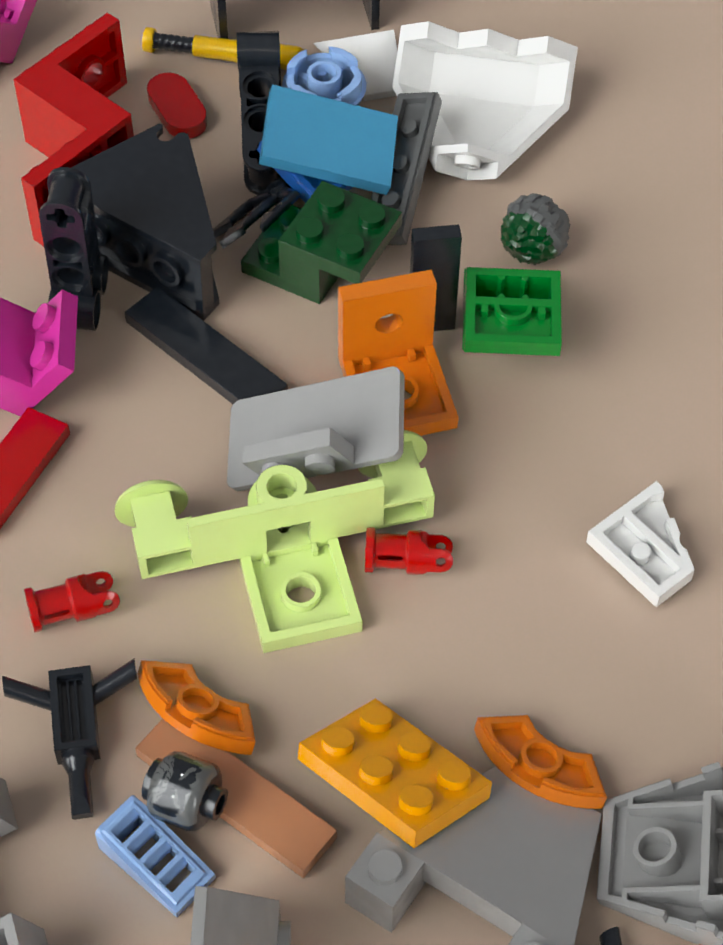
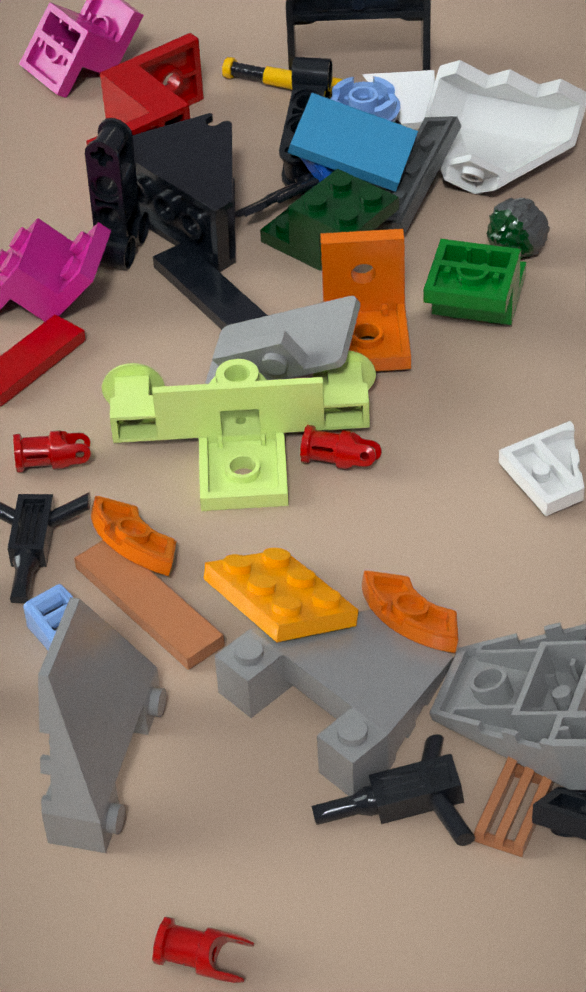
camera: 15 degrees right, 10 degrees down
head [141,751,228,831] -> none
red tile [147,72,207,139] -> none
black tile [410,224,462,331] -> none

